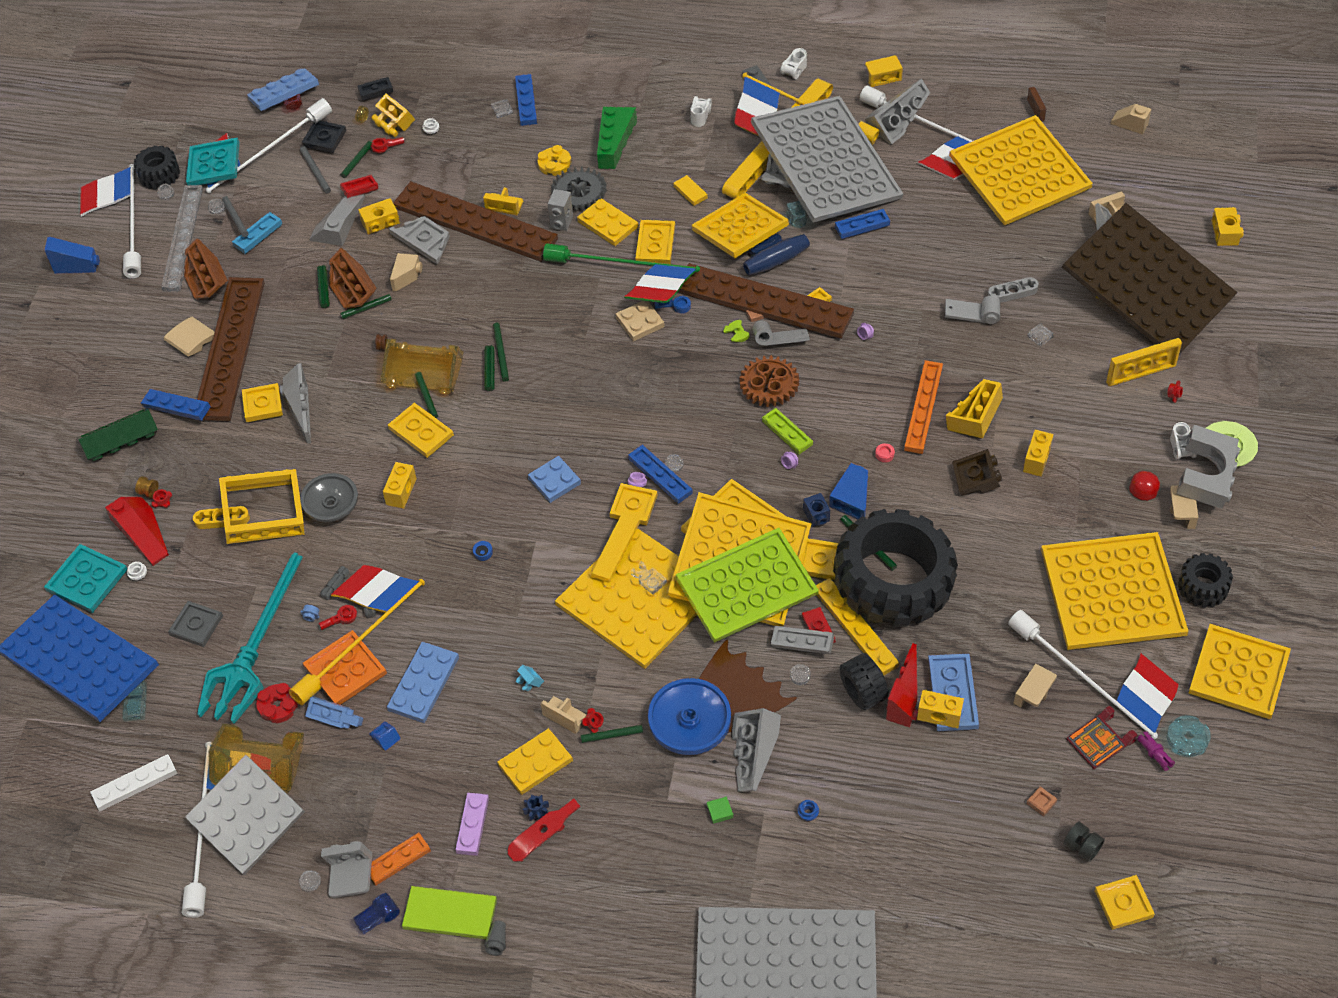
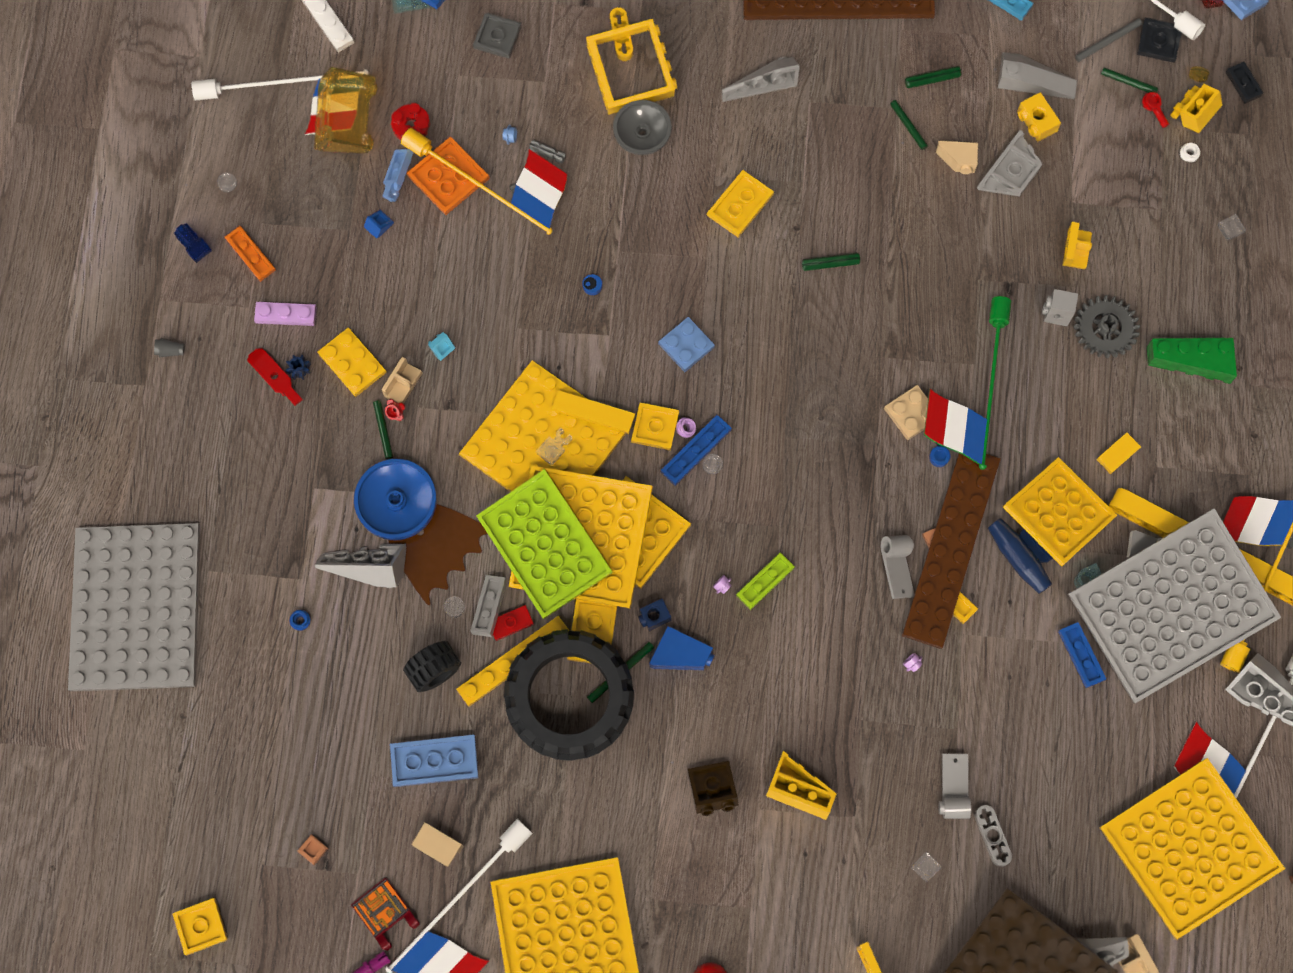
camera: 85 degrees right, 20 degrees up
light grey plate [186,755,305,875] -> none
teal piece [198,552,303,724] -> none
yellow plate [242,383,283,422] -> none
red plate [318,605,357,630] -> none
light grey bracket [321,841,372,898] -> none
dark orange wedge [329,248,377,309] -> none
red plate [340,175,378,198] -> none
reddish brown bush [375,334,388,350] -> none
clear yellow windscreen [380,338,464,394] -> none
yellow brick [383,462,417,509] -> none
medium blue plate [387,642,459,723] -> none
reddish brown plate [393,181,558,262] -> none
lime tile [402,886,497,939] -> none
dark green bar [415,372,438,418] -> none
dark green bar [493,323,509,382] -> none
blue plate [515,74,537,126] -> none
yellow plate [538,145,571,176] -> none
yellow plate [577,198,639,246] -> none
yellow plate [635,220,675,264] -> none
white piece [691,96,712,127] -> none
bright green tile [707,796,733,824] -> none
lime piece [723,320,750,342] -> none
dark orange gear [740,355,799,407] -> none
coral tile [875,443,895,463] -> none
red wedge [886,643,918,728] -> none
orange plate [904,360,943,454] -> none
yellow brick [917,690,964,728] -> none
yellow brick [1023,430,1054,477] -> none
pearl dark grey wheel [1063,821,1105,862] -> none

